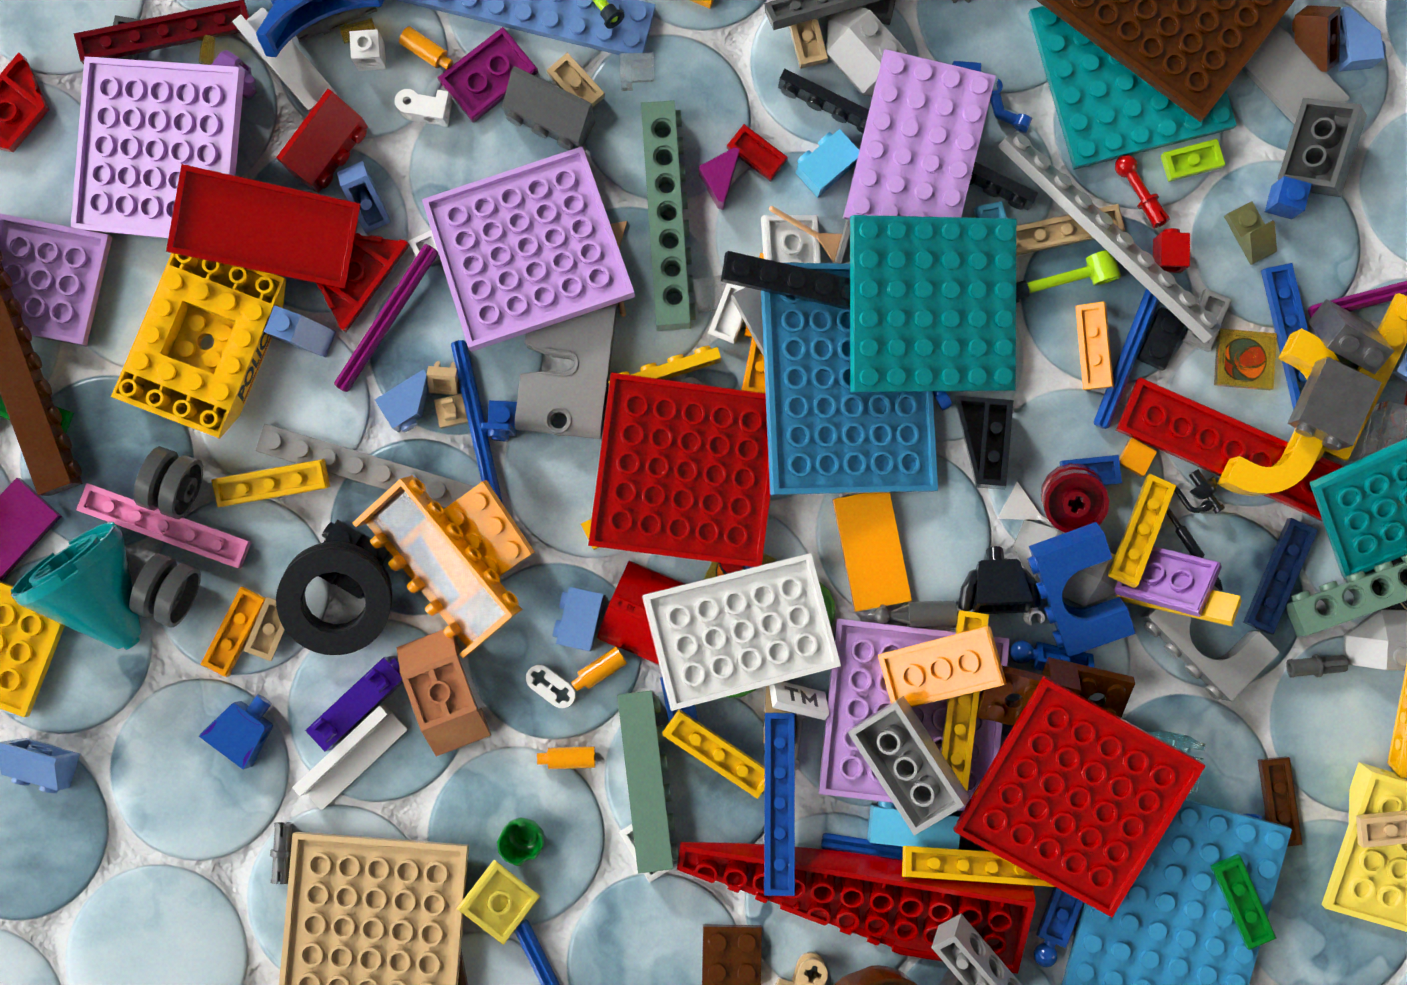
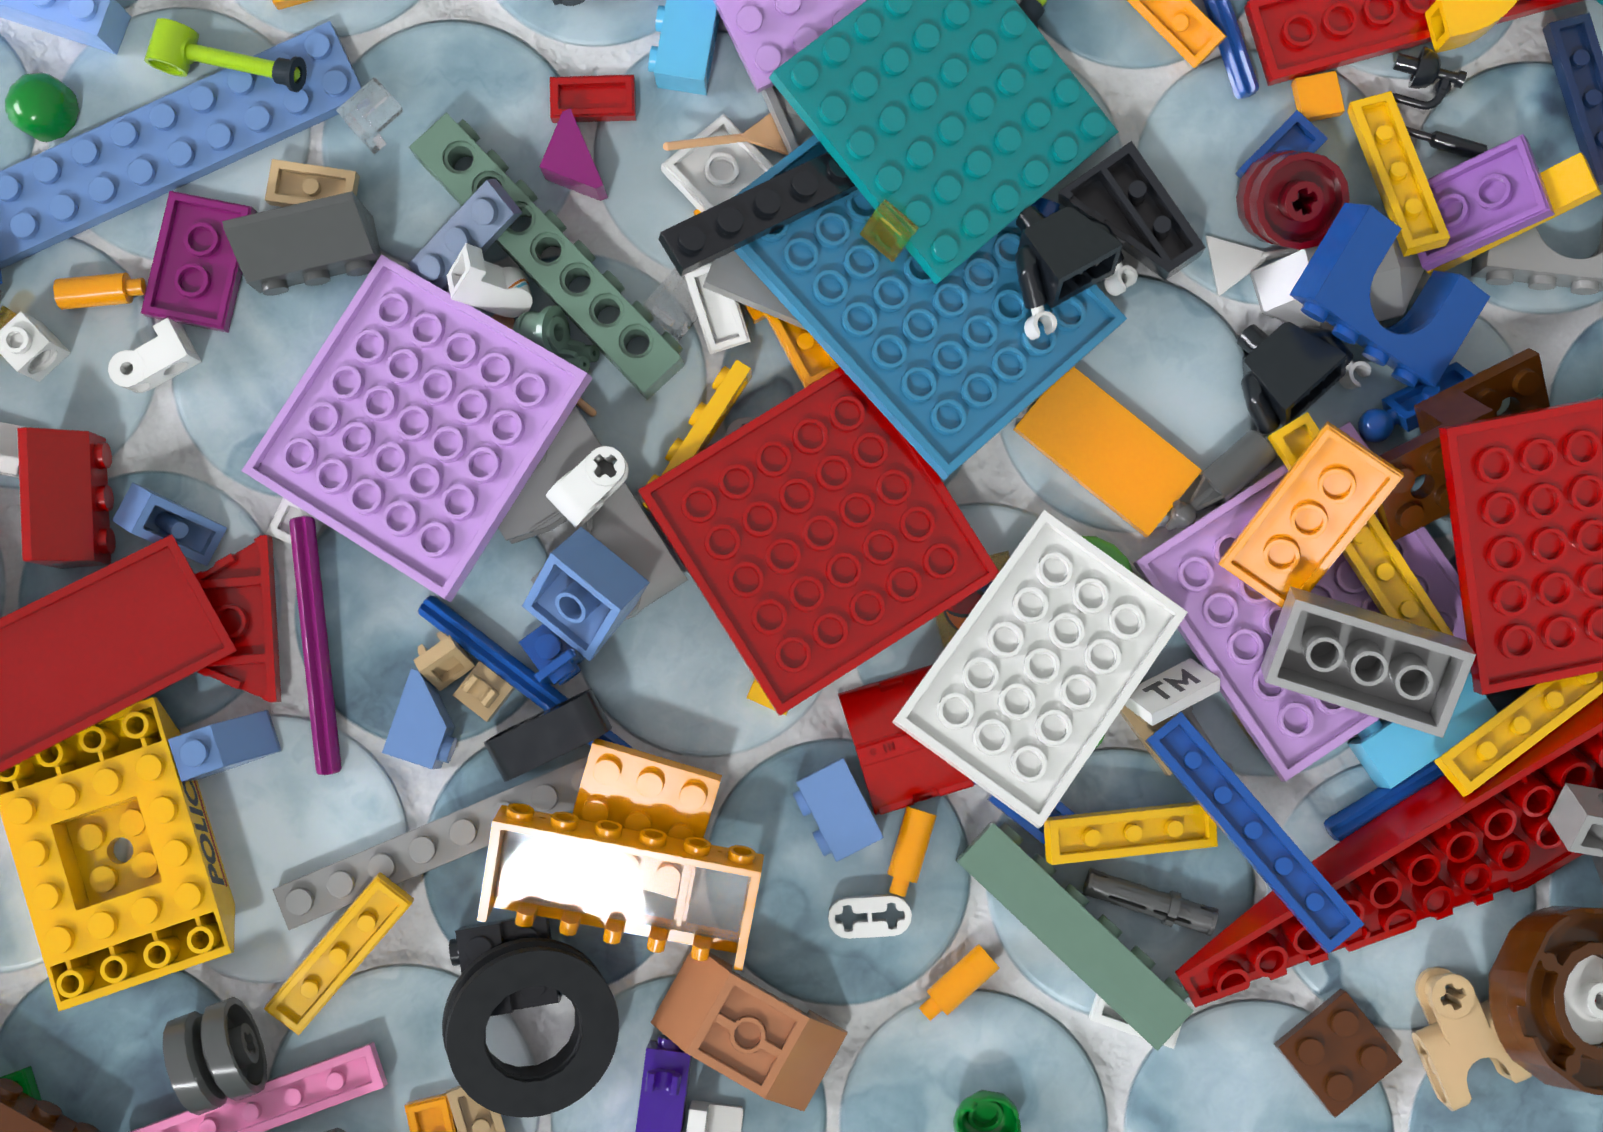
camera: 35 degrees left, 0 degrees up
none -> sand blue plate [408,179,523,292]
none -> white leg [446,243,533,318]
none -> black beam [484,689,612,782]
none -> sand green piece [512,305,600,373]
none -> medium blue slope [522,527,650,662]
none -> white piece [546,446,629,528]
none -> clear yellow tile [860,199,919,262]
none -> black torso [1015,206,1138,340]
none -> dark grey pin [1082,868,1219,936]

